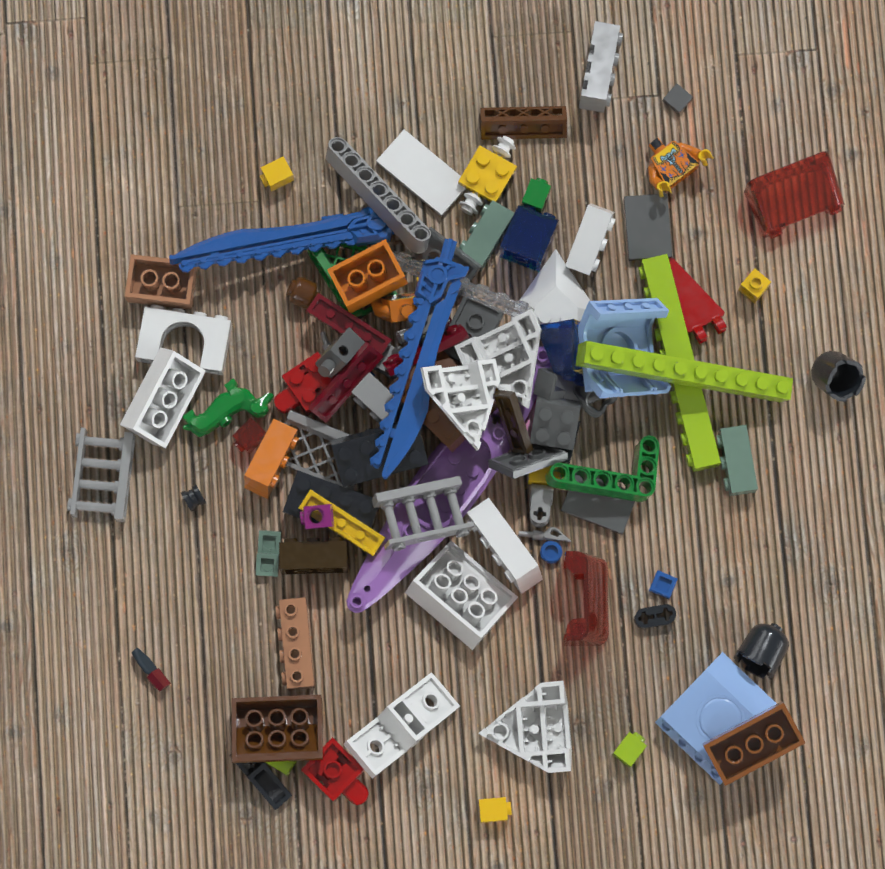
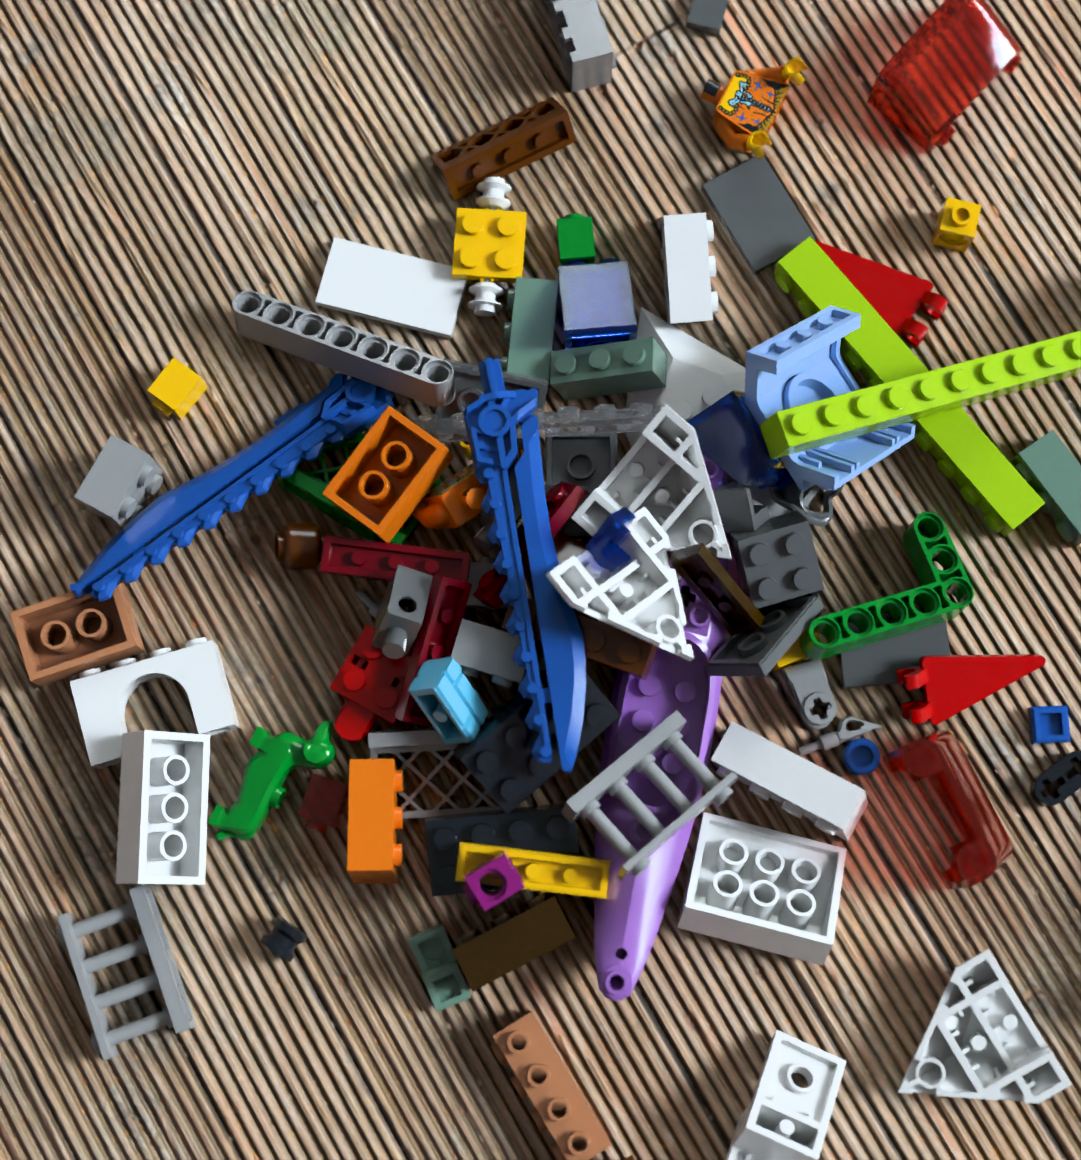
camera: 25 degrees left, 0 degrees up
none -> light grey brick [74,434,164,529]
none -> medium azure brick [408,657,489,745]
none -> sand green brick [550,337,667,400]
none -> clear blue bracket [585,507,636,573]
none -> red flag [895,654,1046,725]

